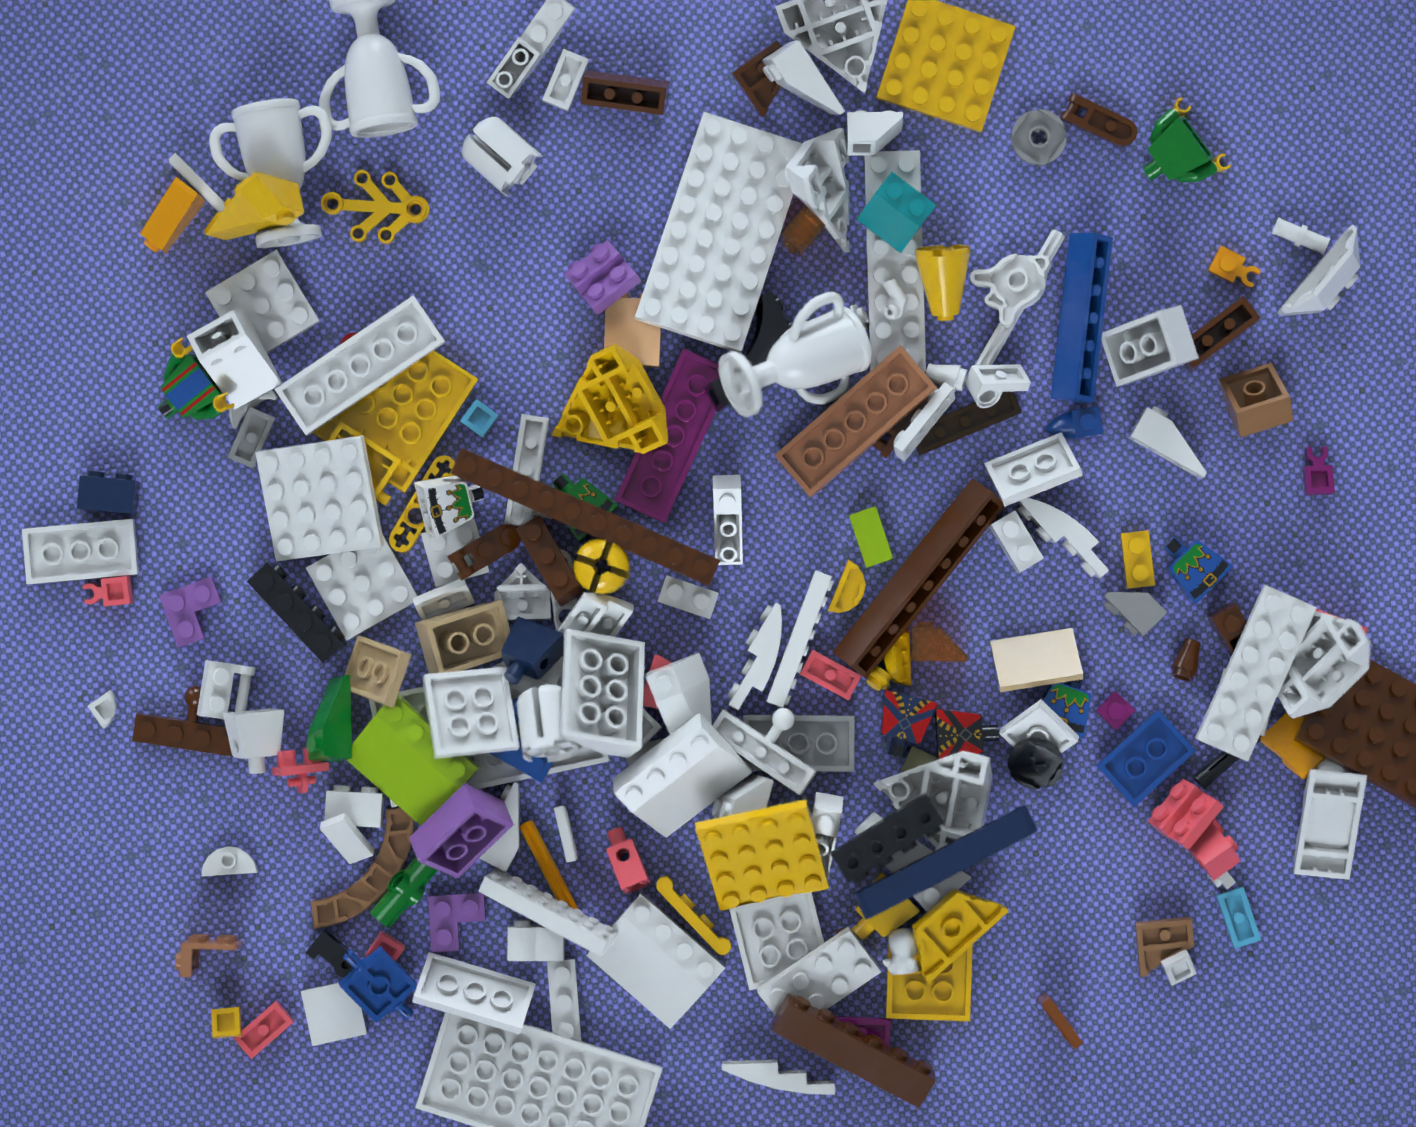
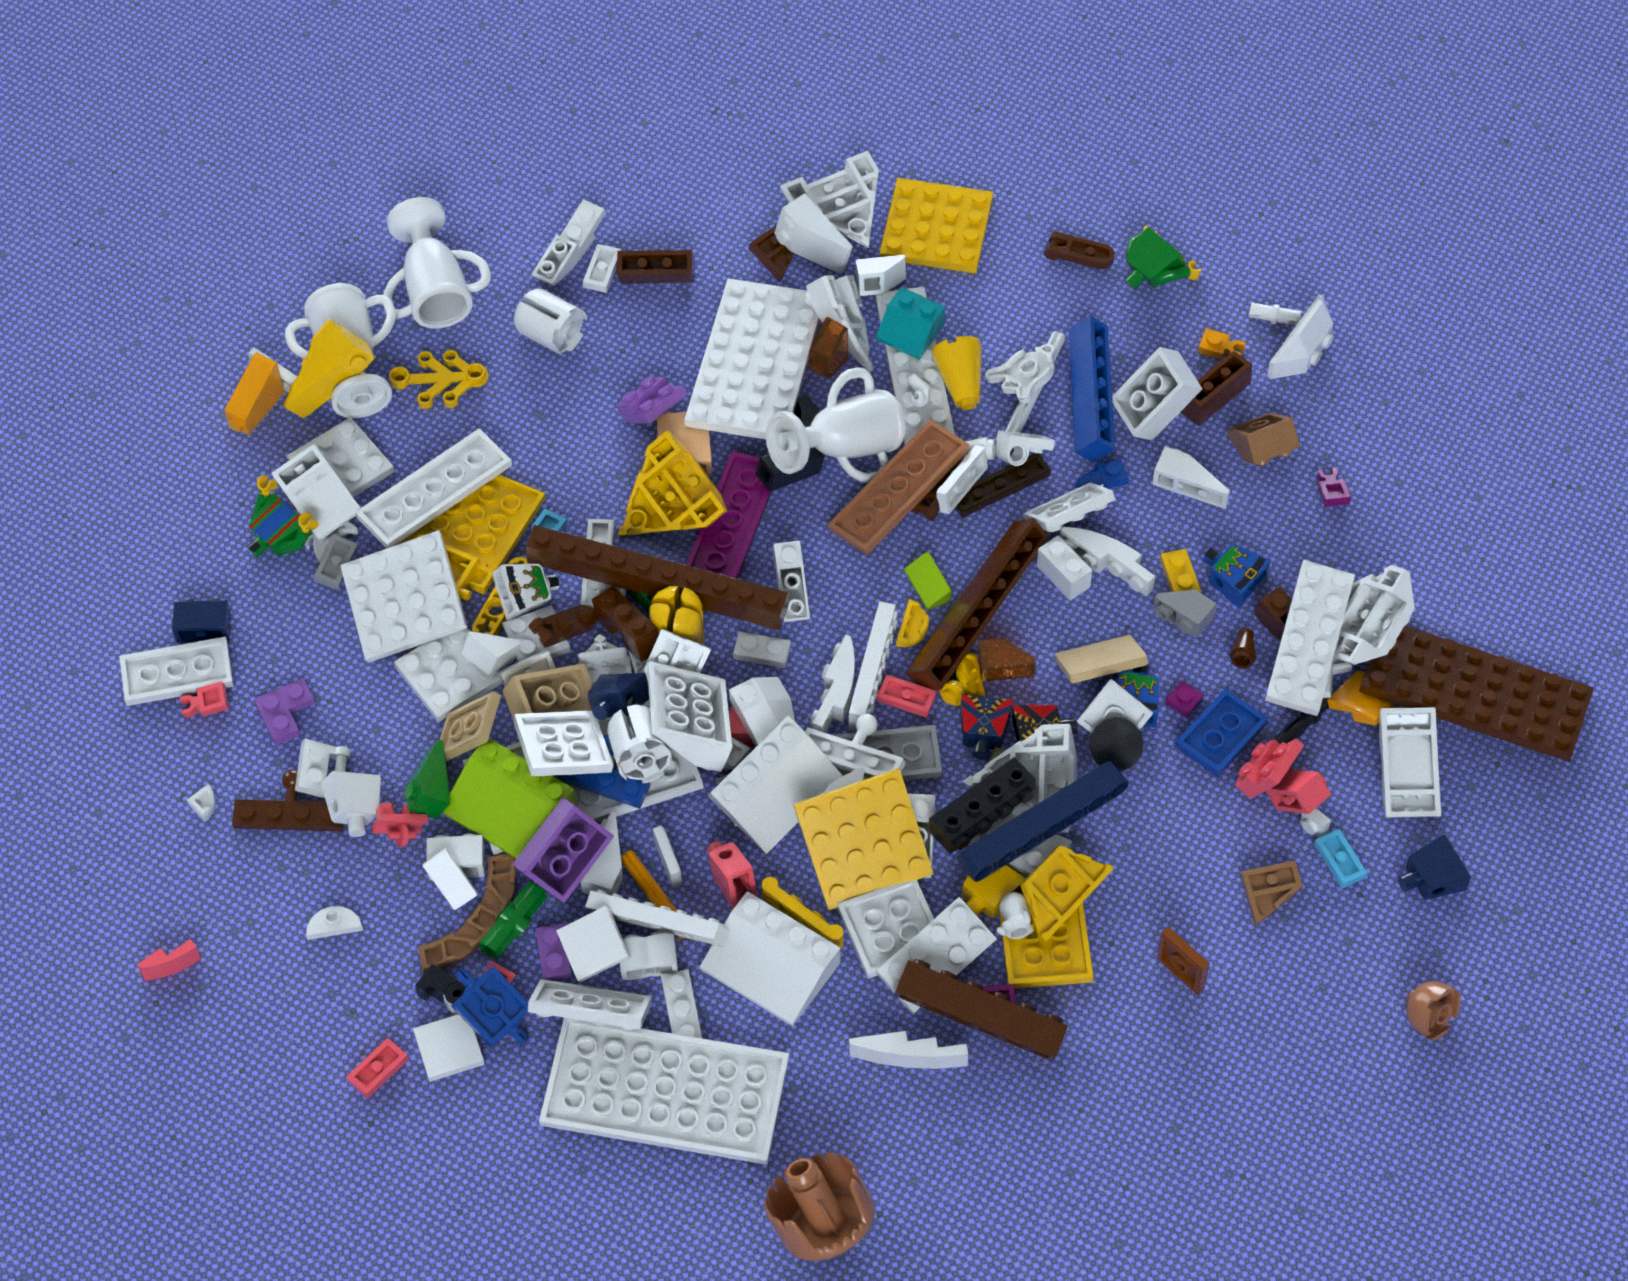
camera: 10 degrees left, 30 degrees down
nougat bracket [175,934,243,977] -> none
yellow tile [211,1007,242,1039] -> none
black brick [247,562,347,663] -> none
light grey plate [1011,110,1067,166] -> none
white tile [1161,949,1197,986] -> none
none -> coral slope [137,939,201,981]
none -> white slope [461,631,521,677]
none -> white tile [556,906,630,982]
none -> dark blue torso [1398,834,1471,900]
none -> nougat cylinder [1406,981,1461,1040]

